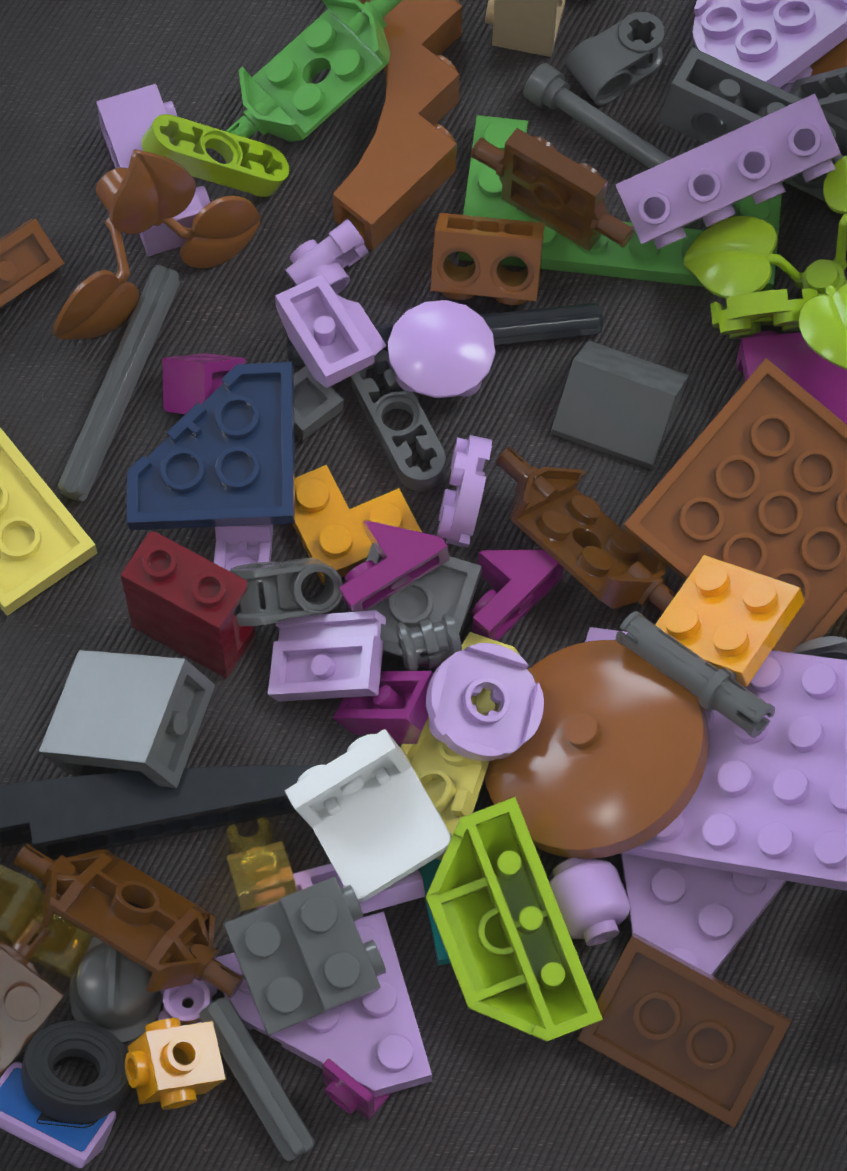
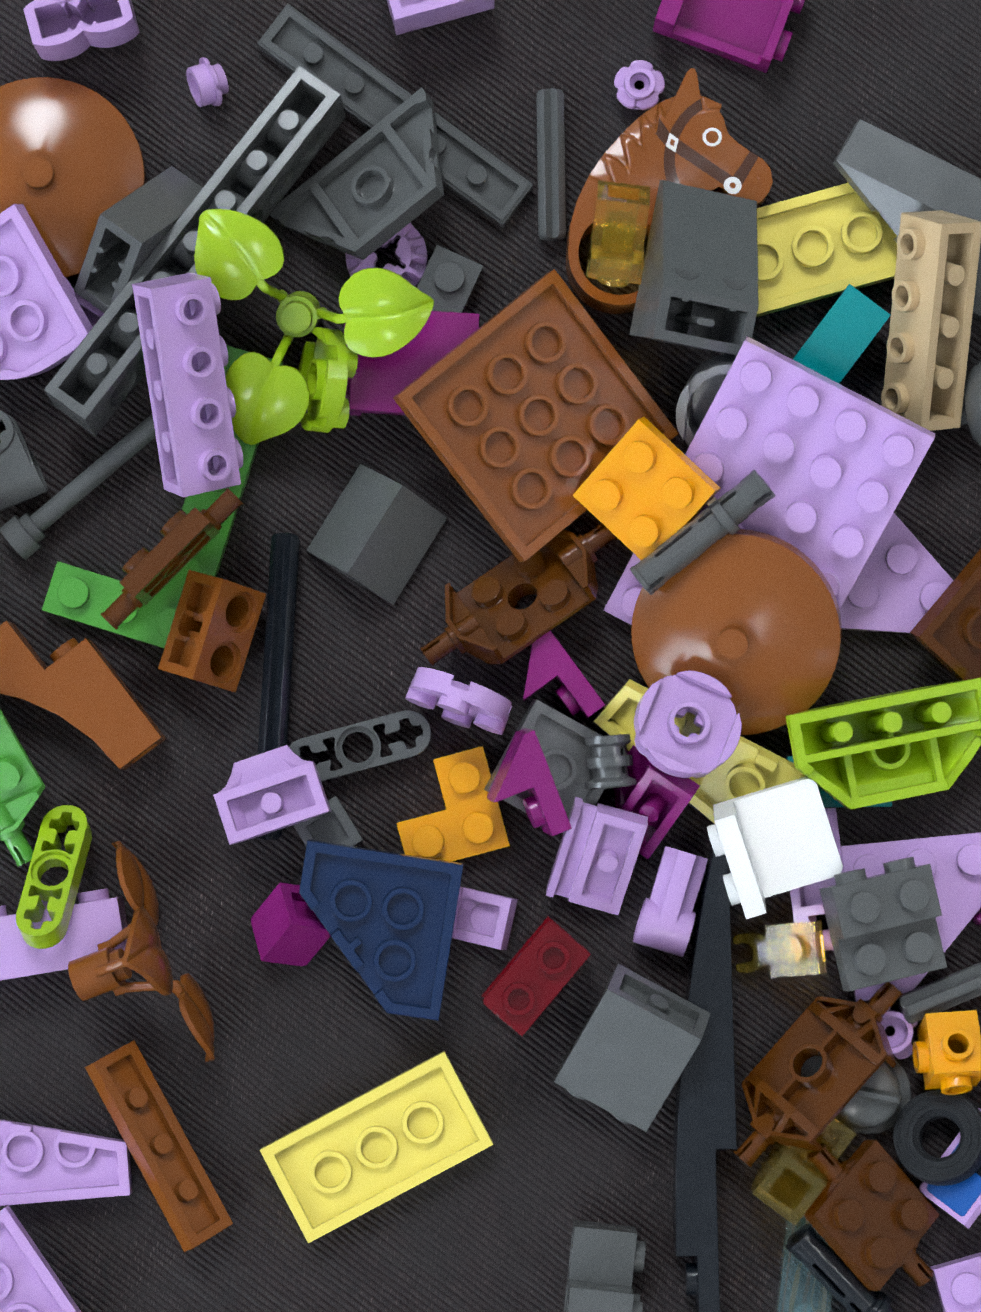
camera: 80 degrees left, 20 degrees up
dark grey axle [58,265,180,502] -> none
dark grey piece [230,558,343,626] -> none
lavender plate [286,219,368,295] -> none
lavender dish [388,300,495,398] -> none
lavender head [549,858,631,946] -> none
none -> lavender piece [633,846,708,957]

